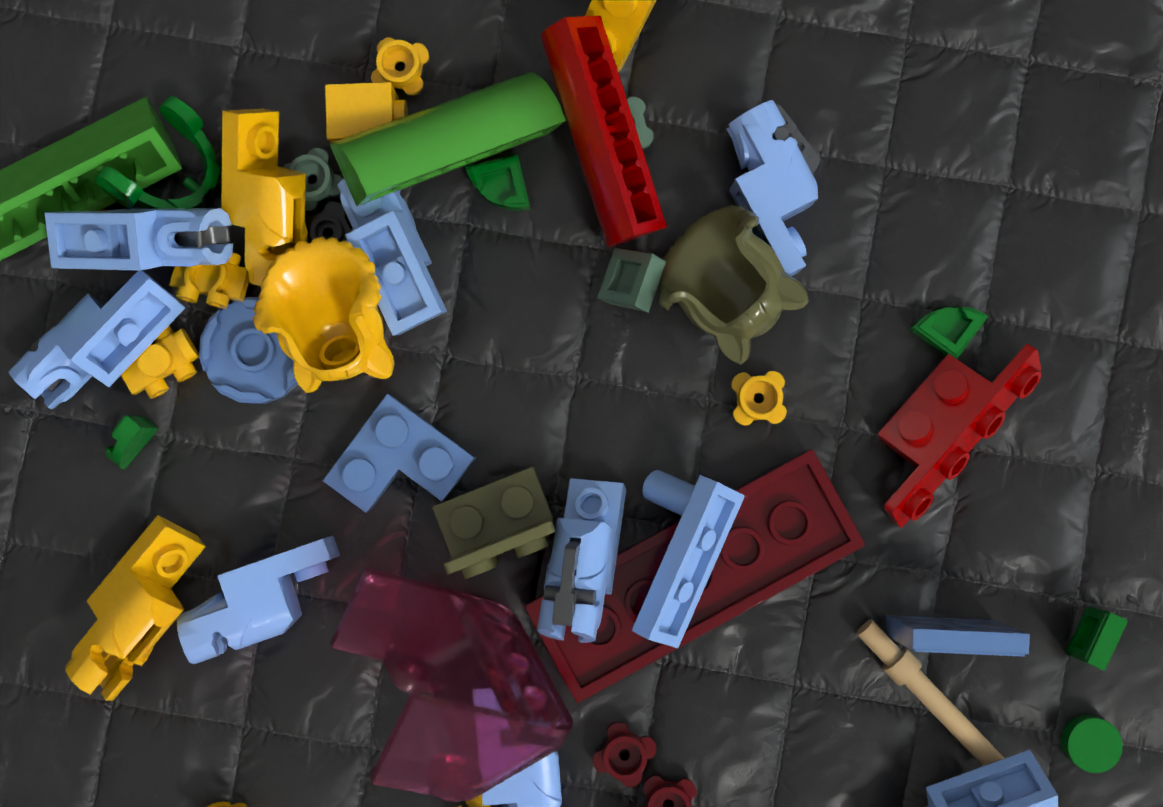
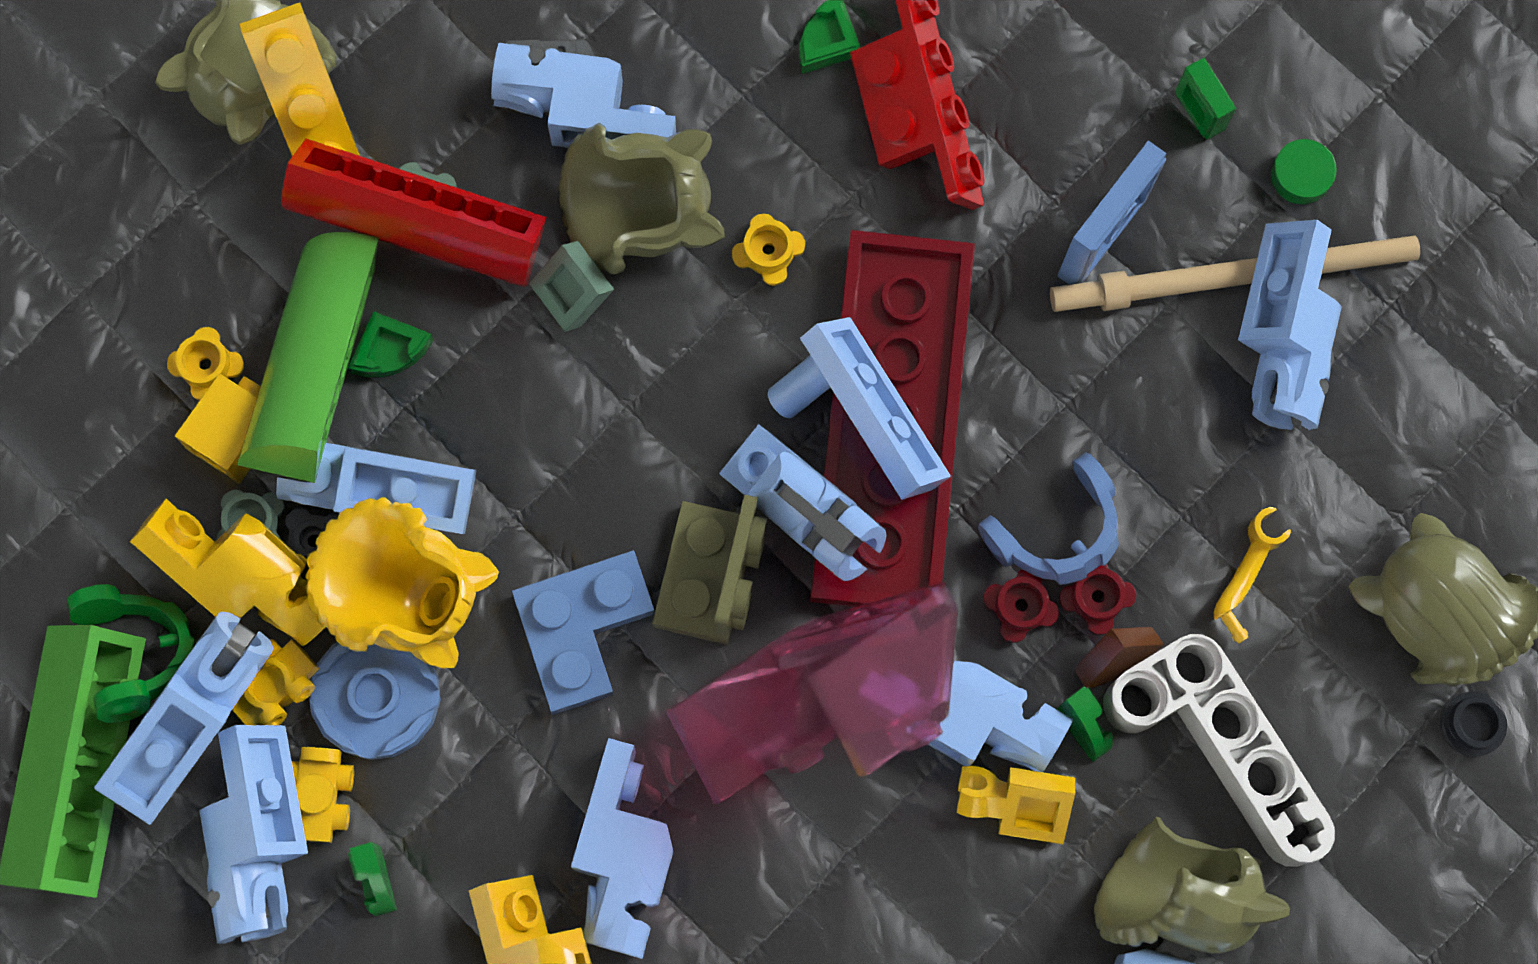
camera: 55 degrees left, 10 degrees down
none -> medium blue piece [977,452,1119,585]

